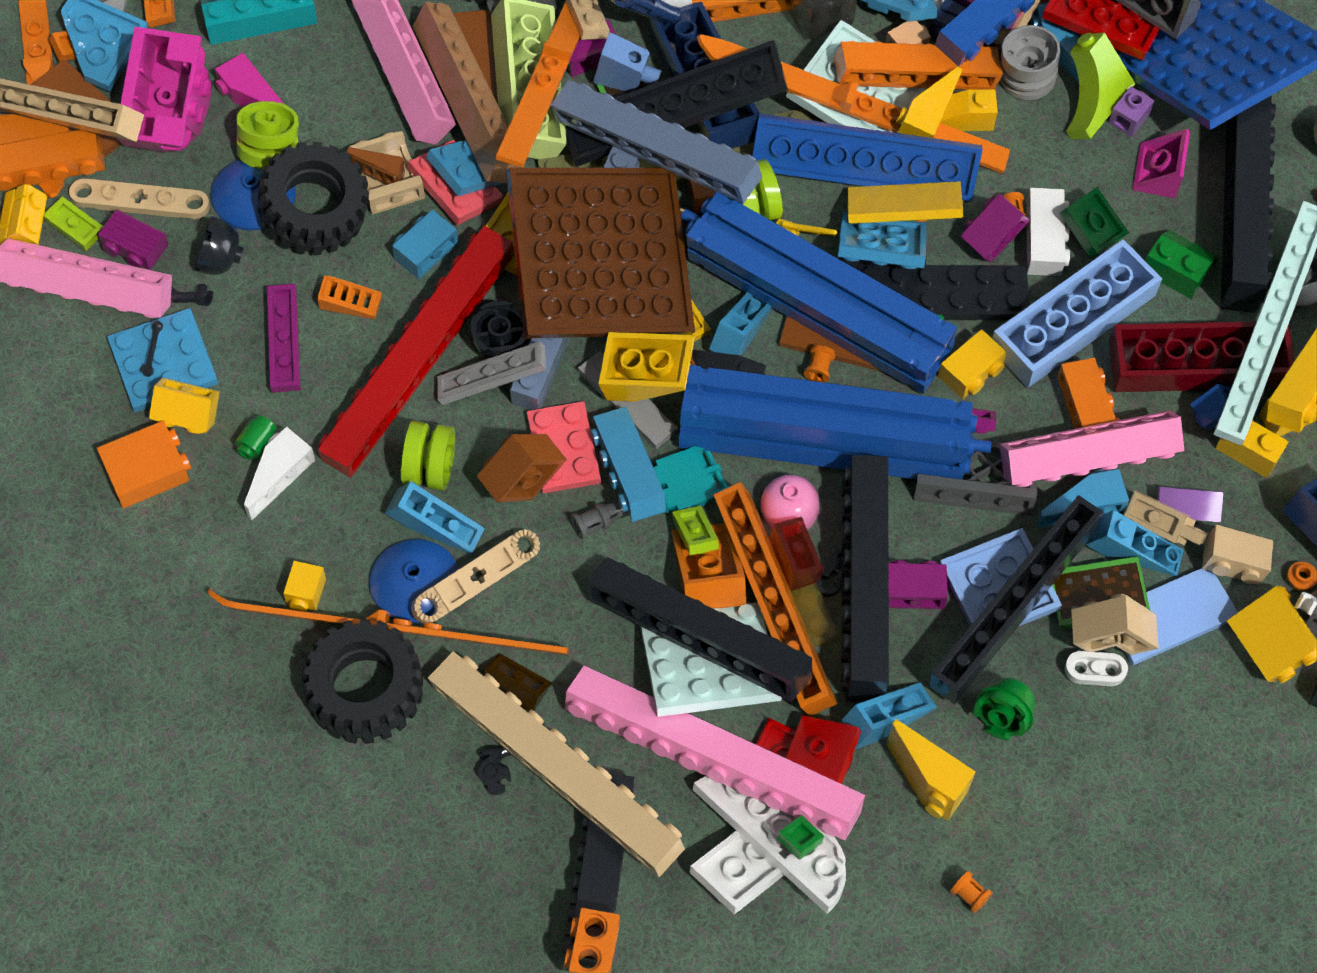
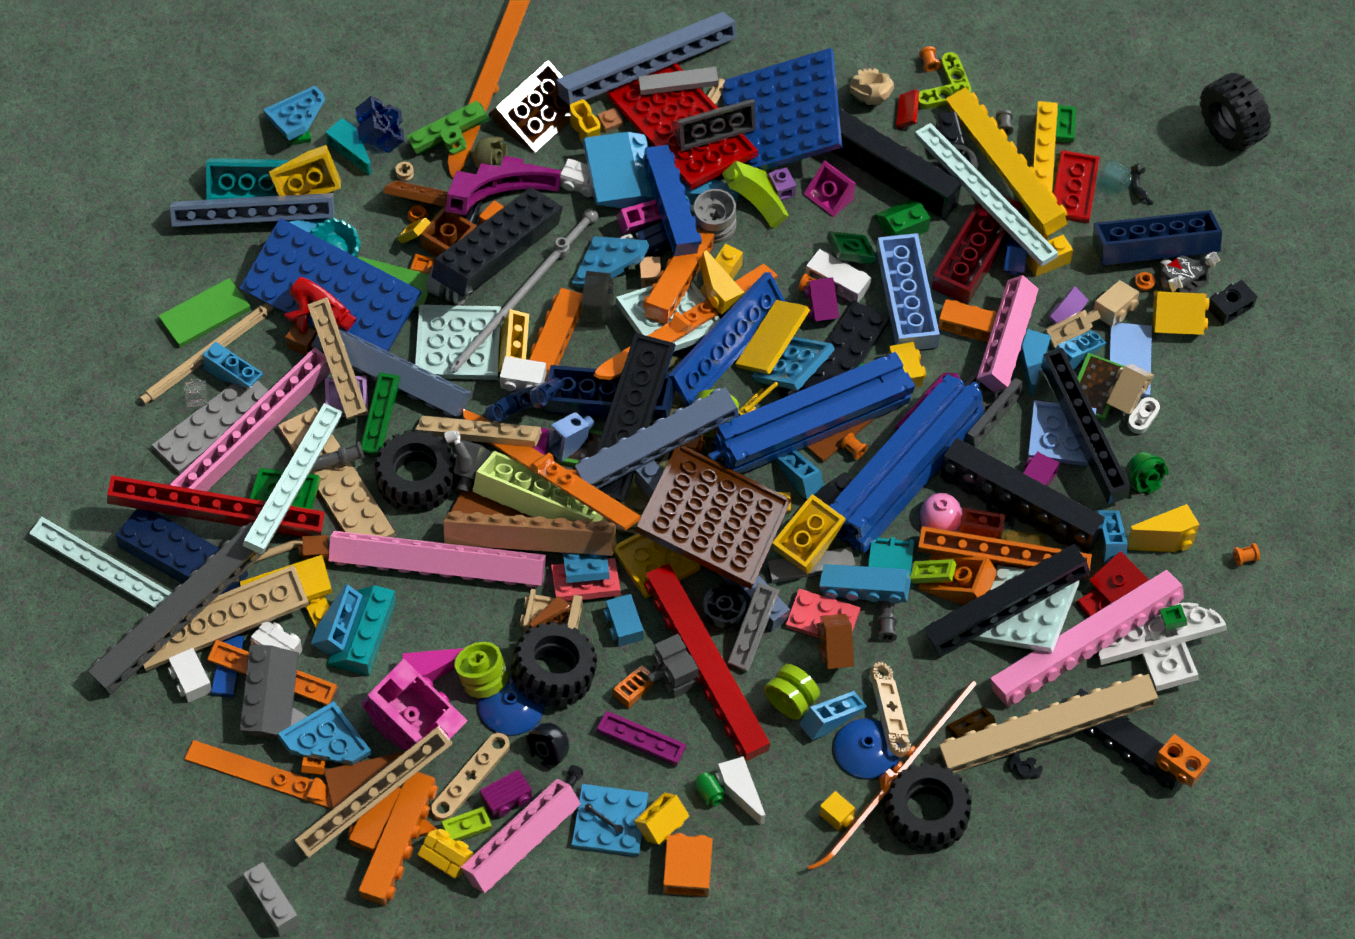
camera: 60 degrees left, 5 degrees down
none -> dark grey brick [647,634,699,699]

